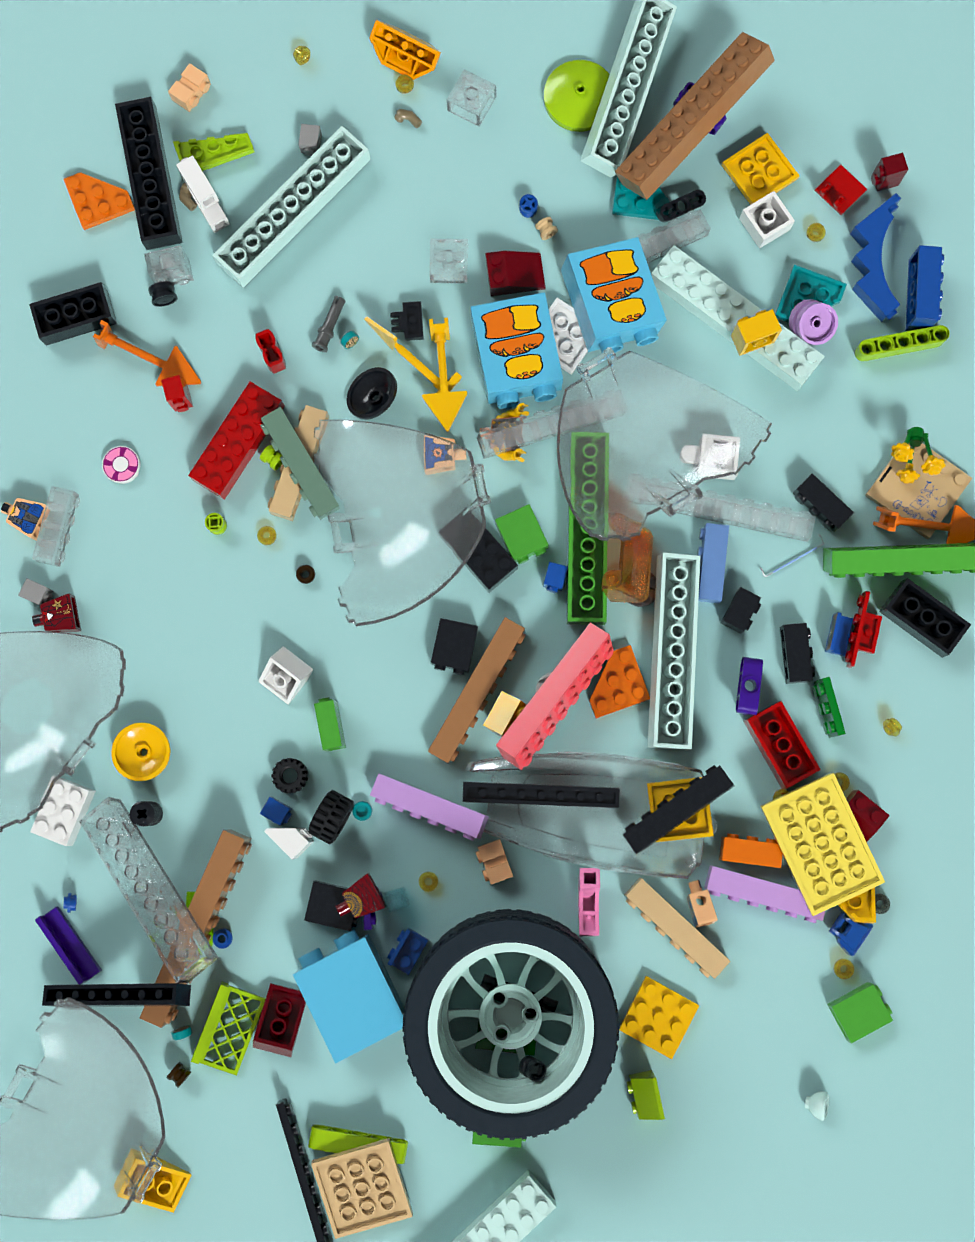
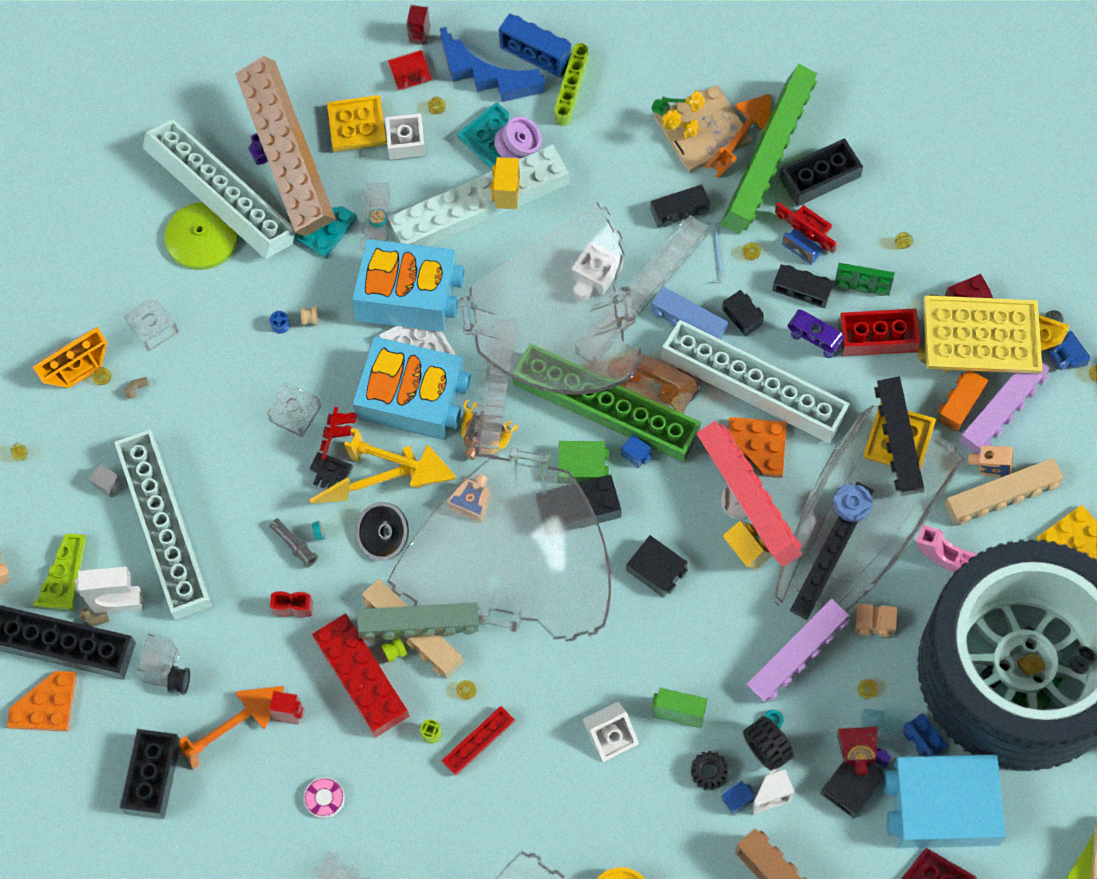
camera: 65 degrees left, 15 degrees down
dark brown plate [296,565,315,584] -> none
medium nougat brick [428,617,526,764] -> none
dark red slope [485,251,546,297] -> none
black beam [656,190,706,223] -> none
none -> red plate [319,407,358,460]
none -> tile [368,208,387,228]
none -> red plate [442,706,515,776]
none -> clear yellow plate [742,242,761,261]
none -> medium blue tile [833,484,873,522]
none -> pearl gold plate [1017,653,1046,677]

